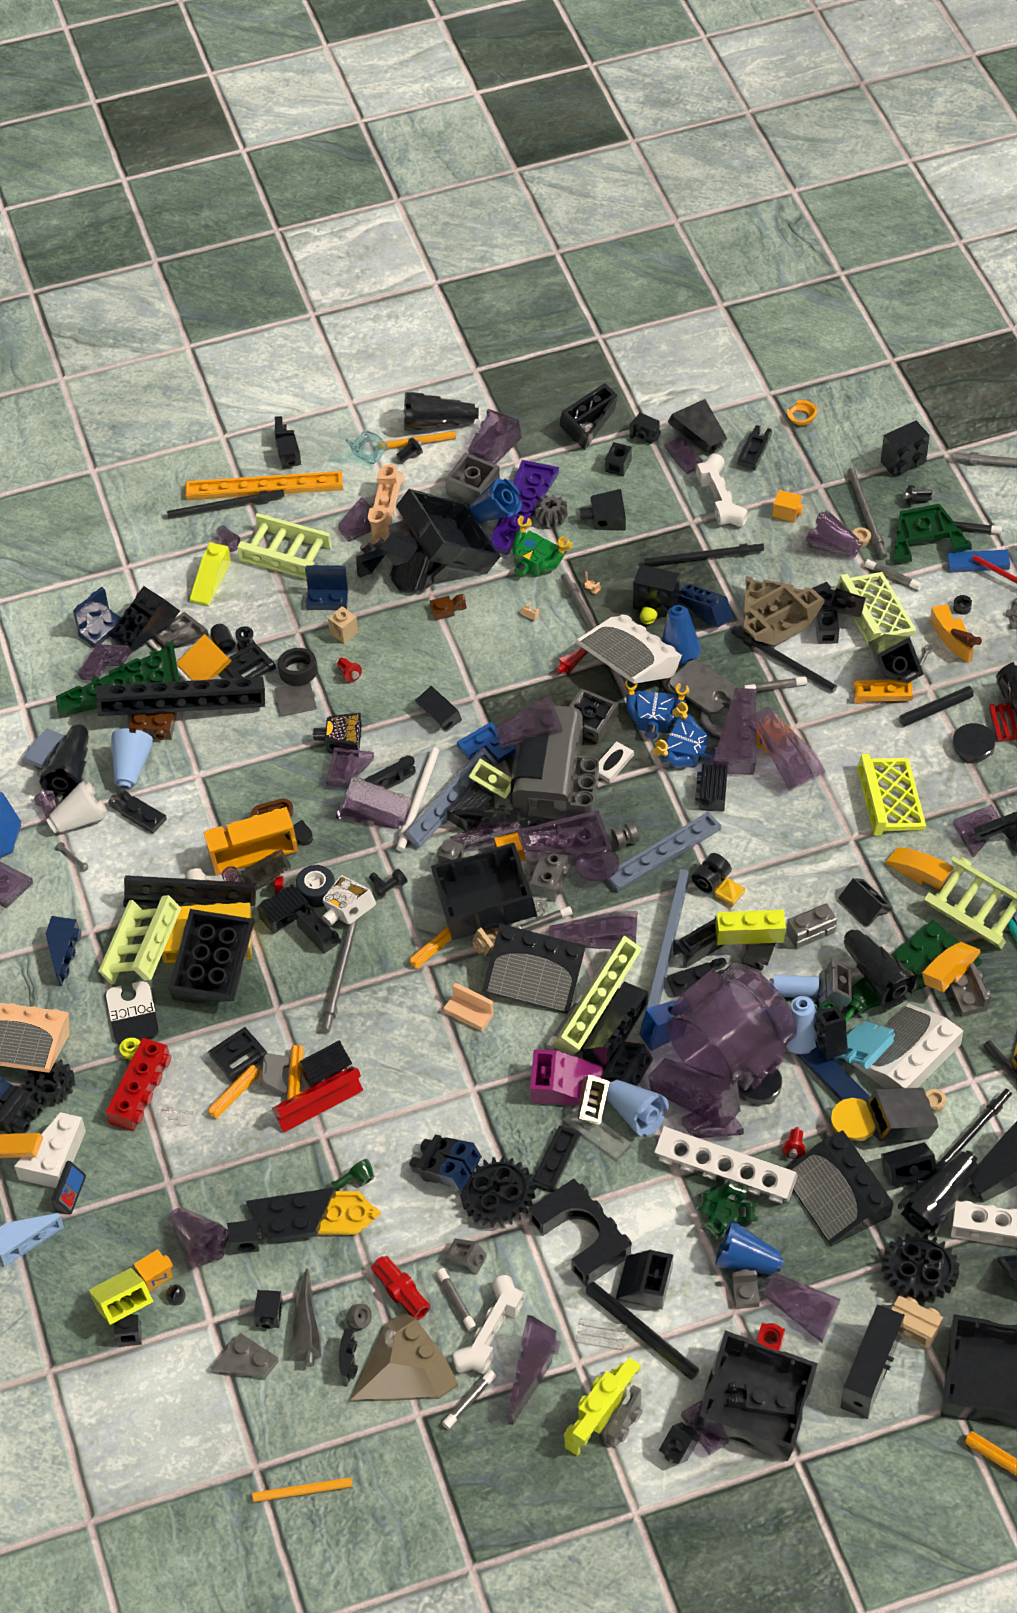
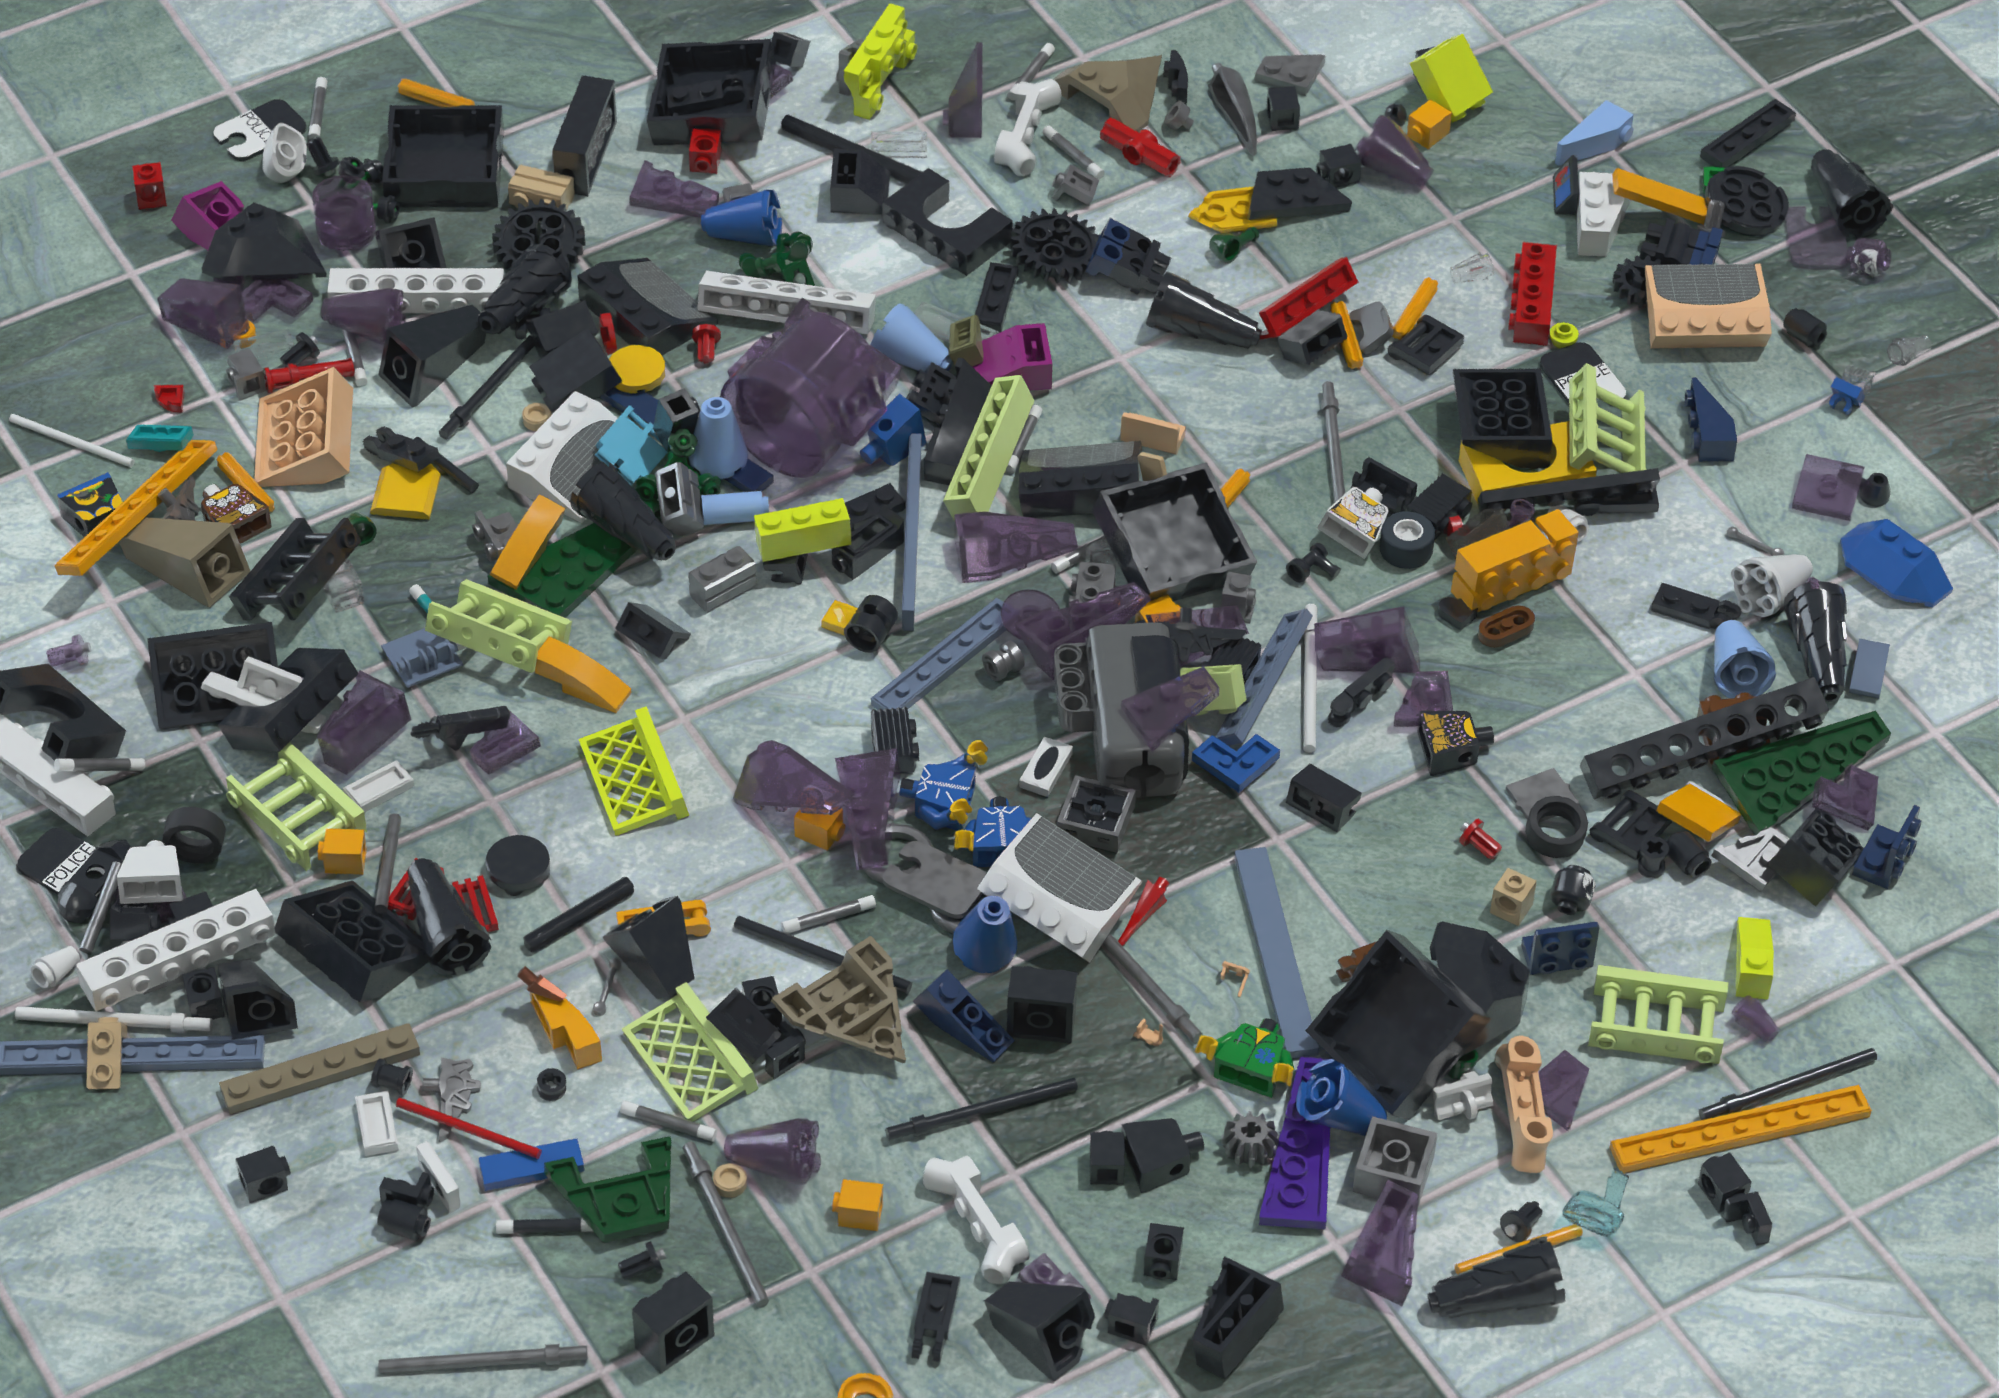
camera: 165 degrees right, 5 degrees down
none -> red tile [599,313,617,355]
none -> black brick [1089,1131,1125,1185]
none -> black cone [1146,271,1262,349]
none -> sand blue tile [1234,847,1319,1058]
none -> black head [1550,865,1596,915]

